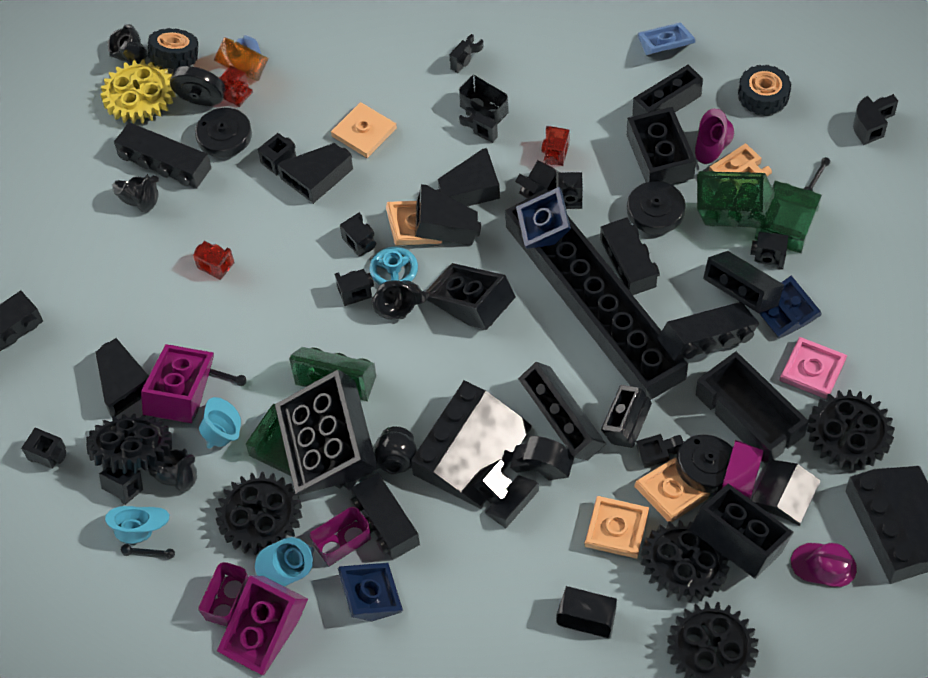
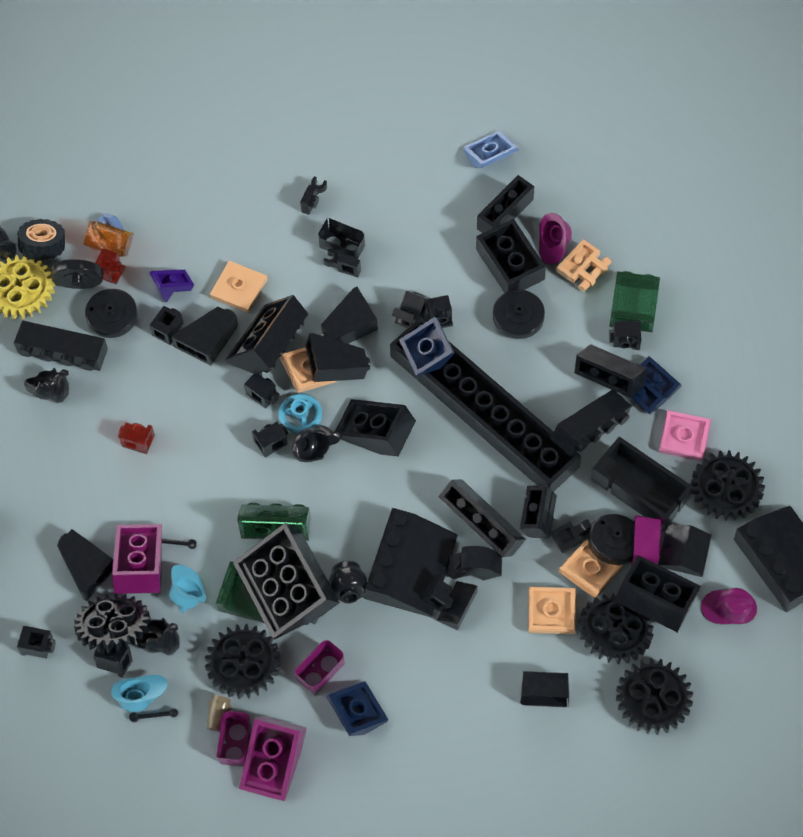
camera: 15 degrees left, 5 degrees up
medium azure piece [255,537,314,586] -> none
black brick [350,472,420,560] -> none
clear red brick [541,126,570,166] -> none
black brick [600,217,660,295] -> none
clear green slope [697,171,781,228] -> none
black wheel [738,64,792,115] -> none
black hinge [803,157,830,197] -> none
black brick [853,94,898,145] -> none
none -> dark purple slope [150,269,195,302]
none -> dark tan cone [207,695,232,732]
none -> black slope [225,295,308,375]

